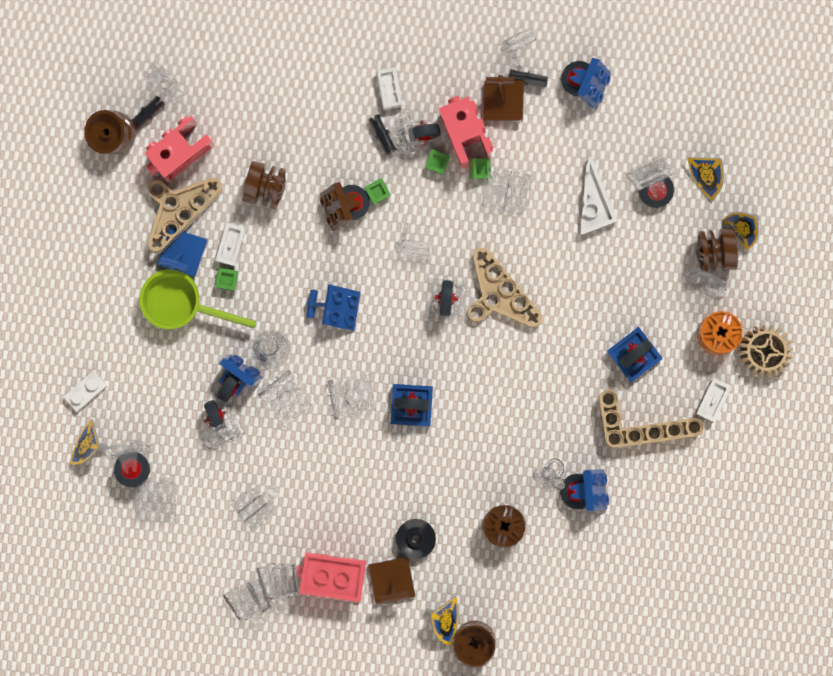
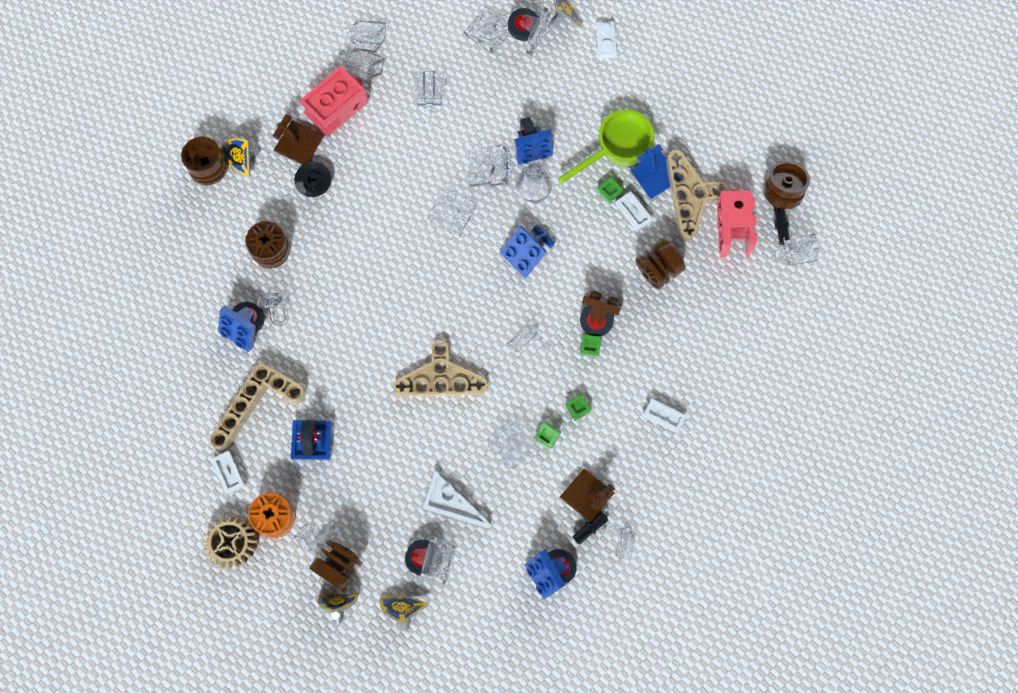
camera: 125 degrees right, 10 degrees down
clear plate [200,400,246,450] -> none
black pin [368,114,397,155] -> none
blue plate [390,384,433,427] -> none
clear plate [393,112,441,160] -> none
clear plate [425,278,468,322] -> none
coral torso [439,96,493,169] -> none

